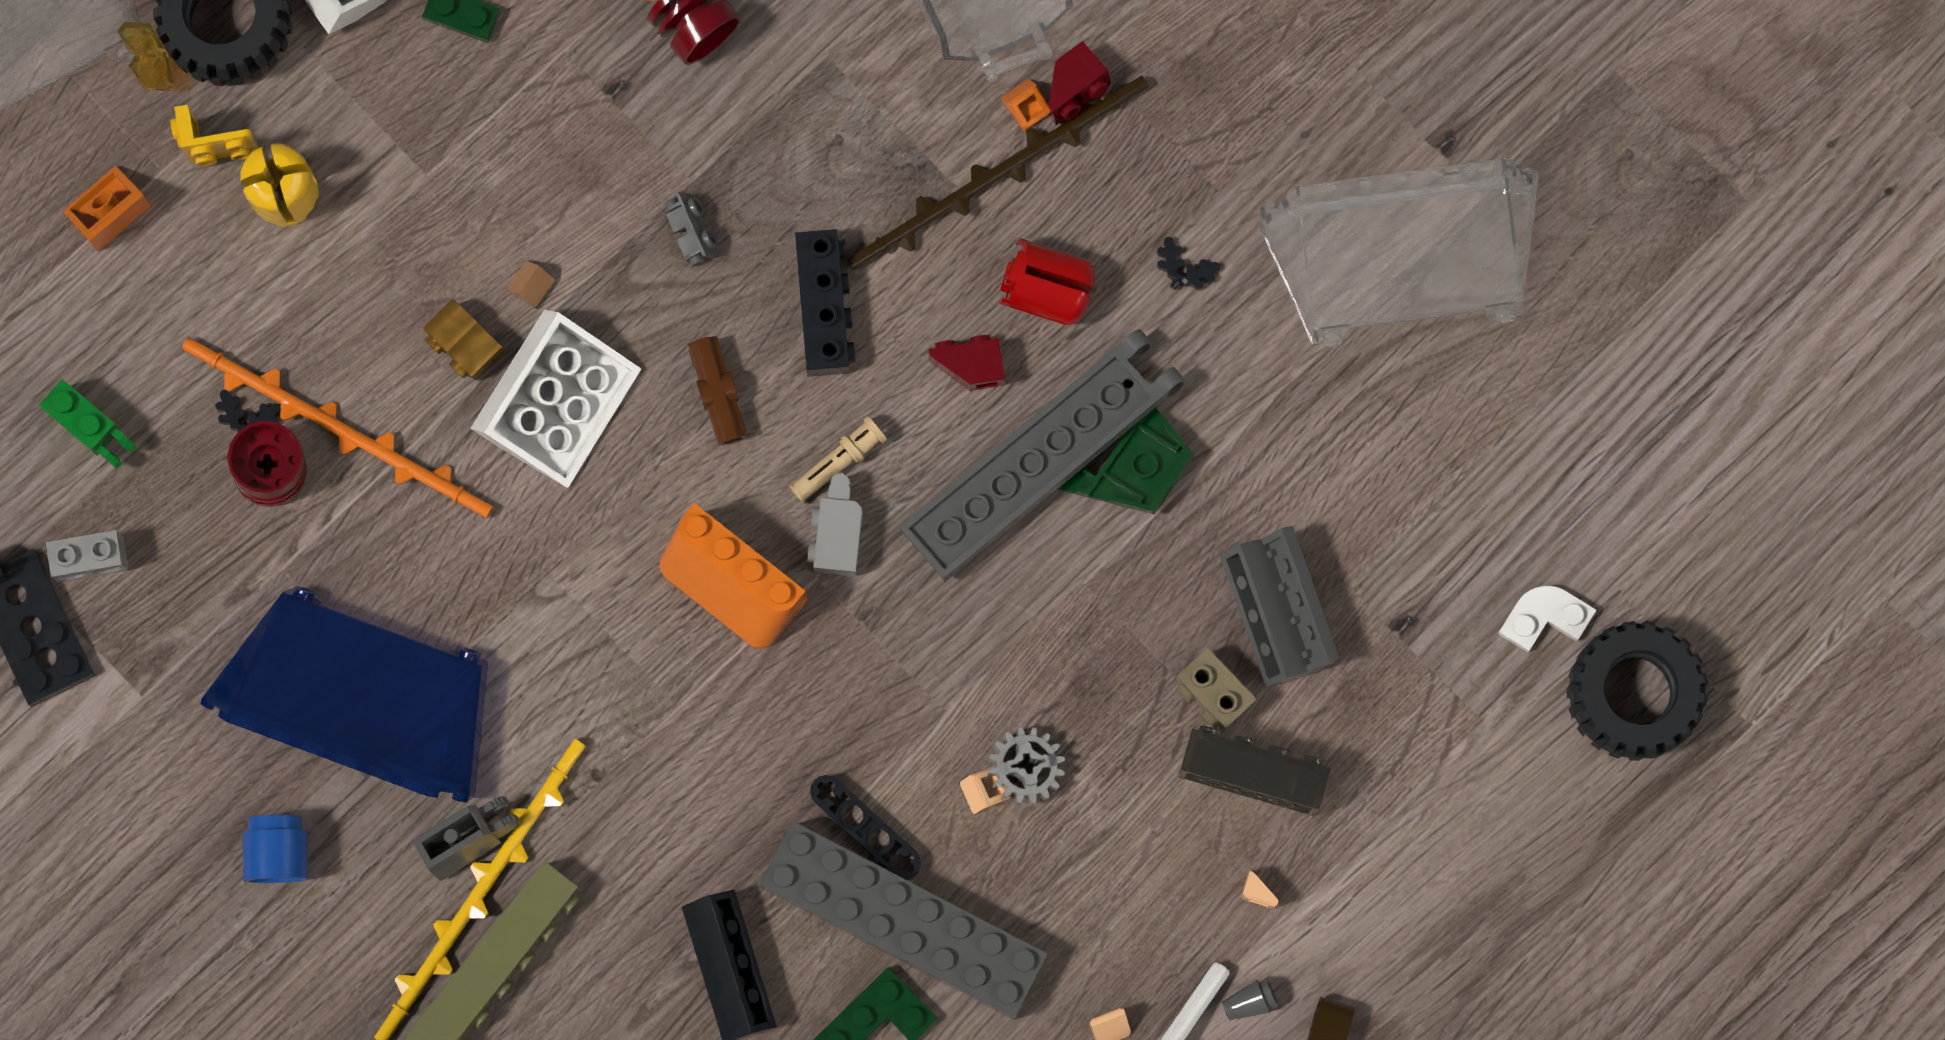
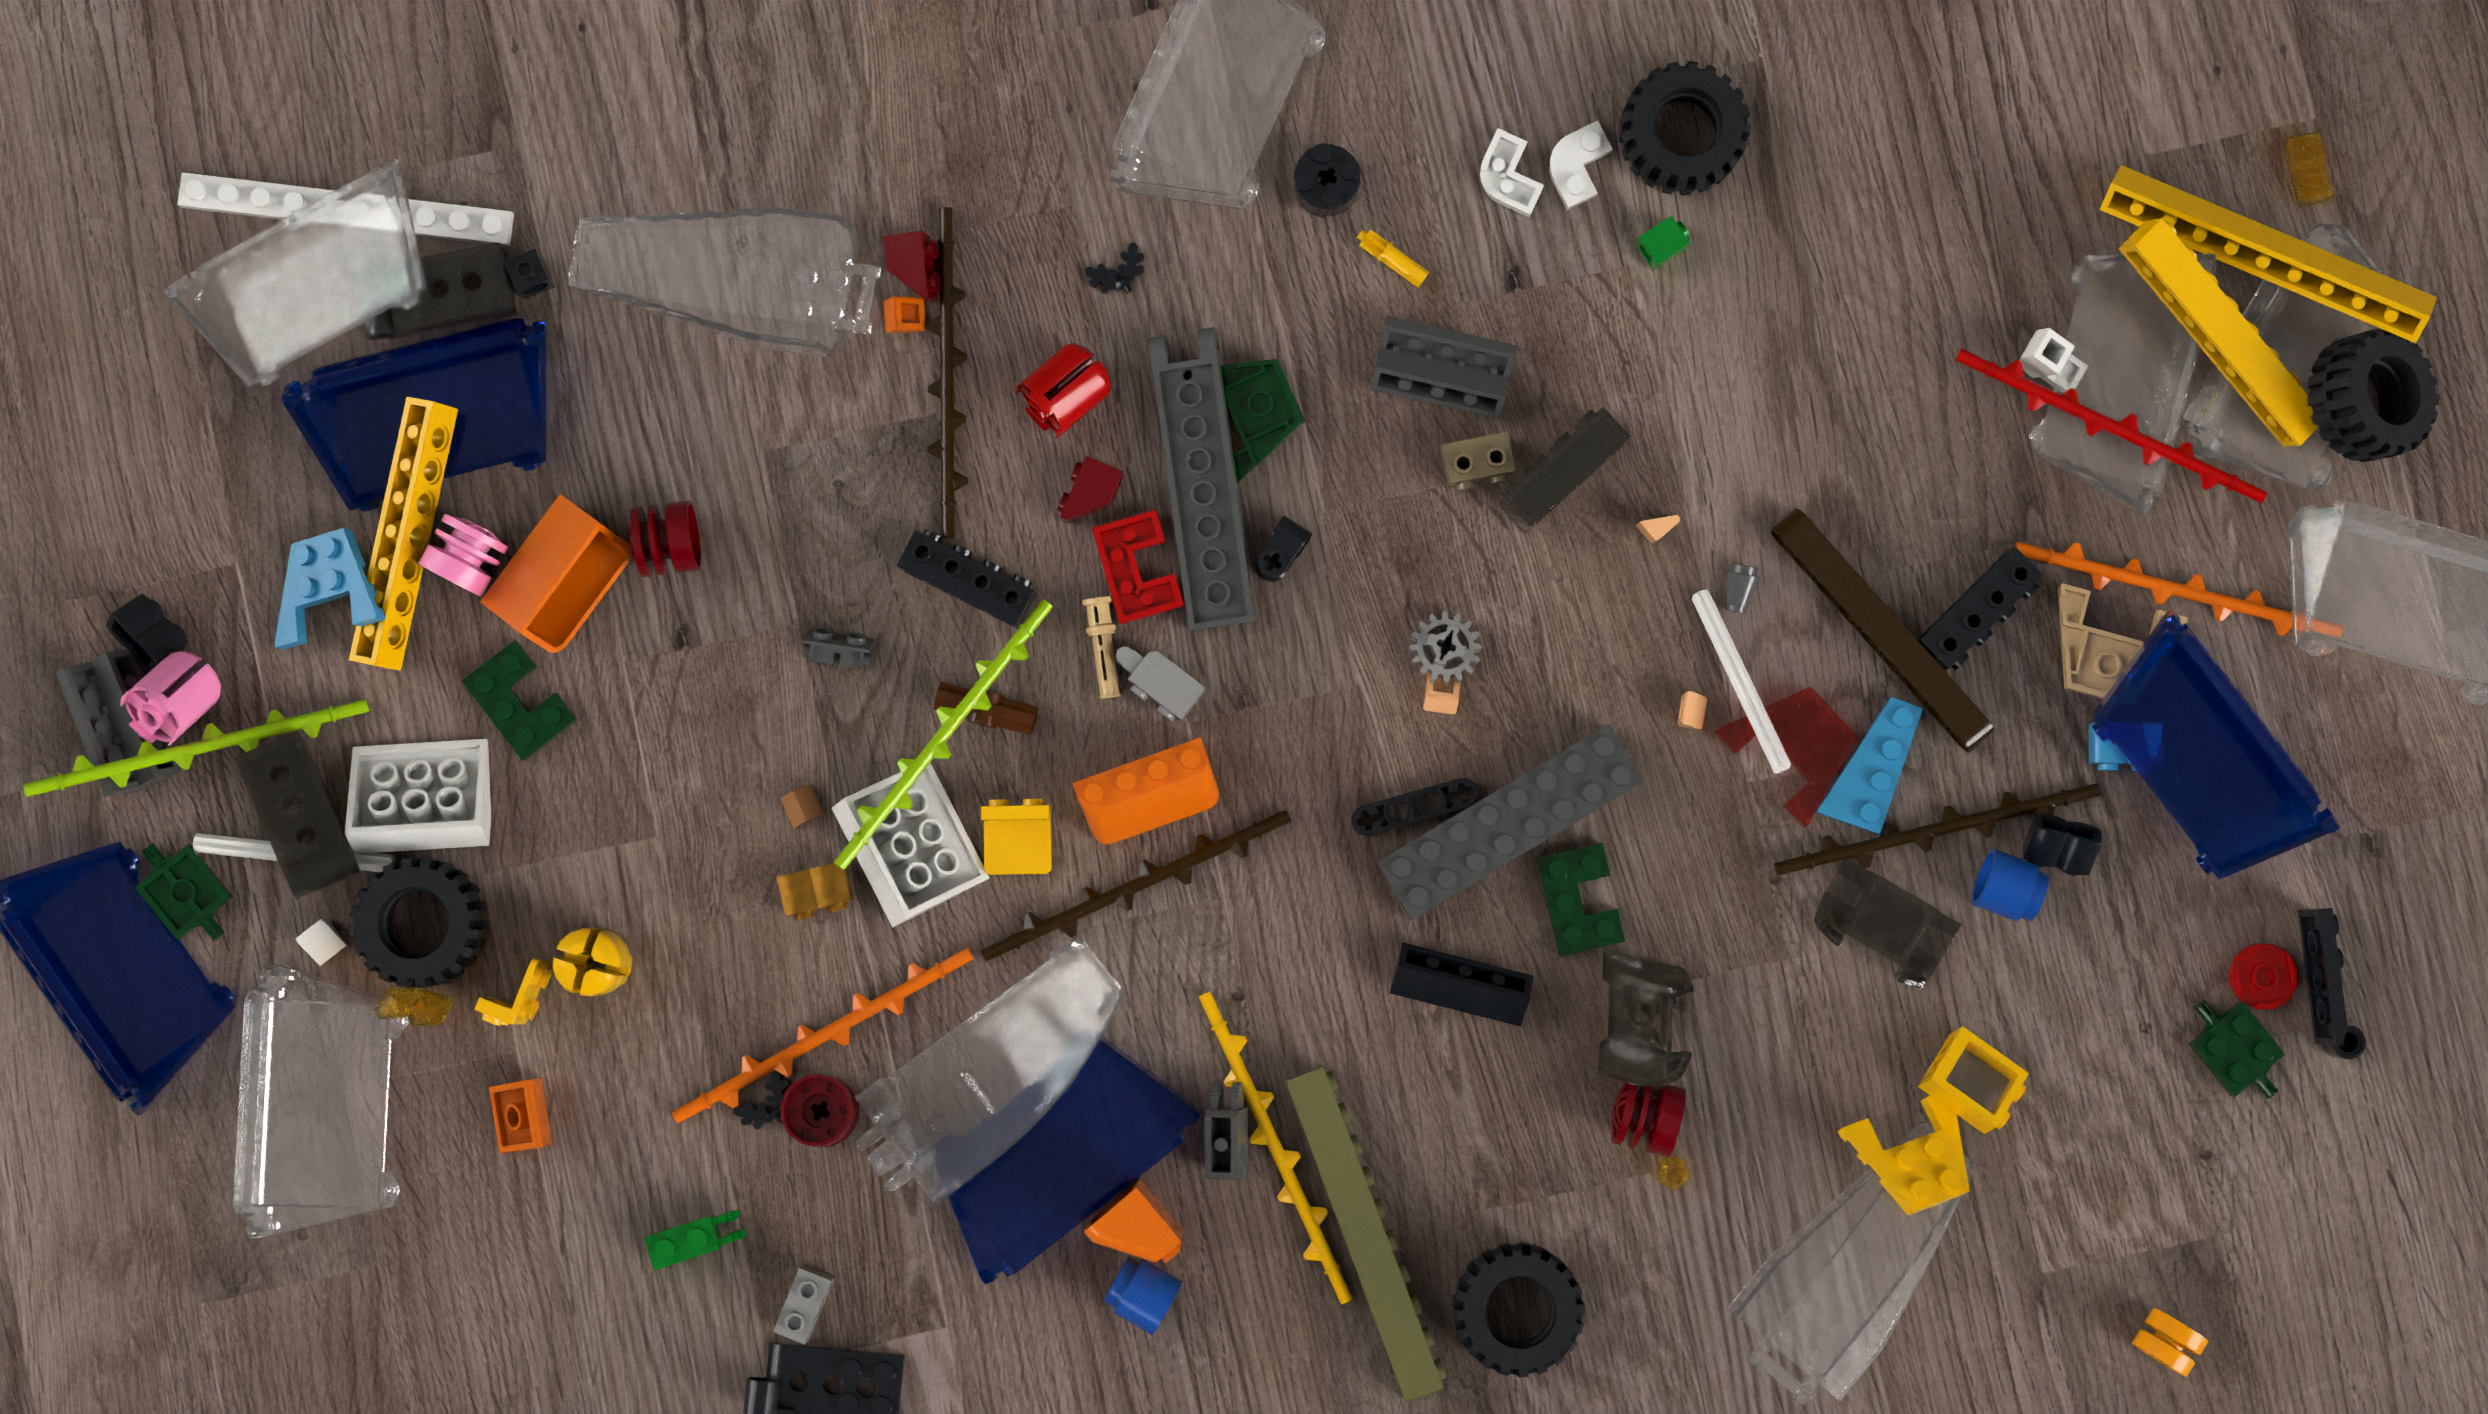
camera: 60 degrees left, 5 degrees up
none -> lime plant [833,599,1053,871]
none -> clear windscreen [854,939,1124,1206]
none -> yellow bracket [981,799,1052,875]
none -> dark brown plant [981,810,1292,962]
none -> orange windscreen [1083,1178,1183,1263]
none -> red plate [1092,510,1184,625]
none -> black piece [1258,516,1313,582]
none -> black brick [1294,143,1360,218]
none -> yellow piece [1356,229,1429,288]
none -> white plate [1480,128,1544,217]
none -> green brick [1635,216,1690,271]

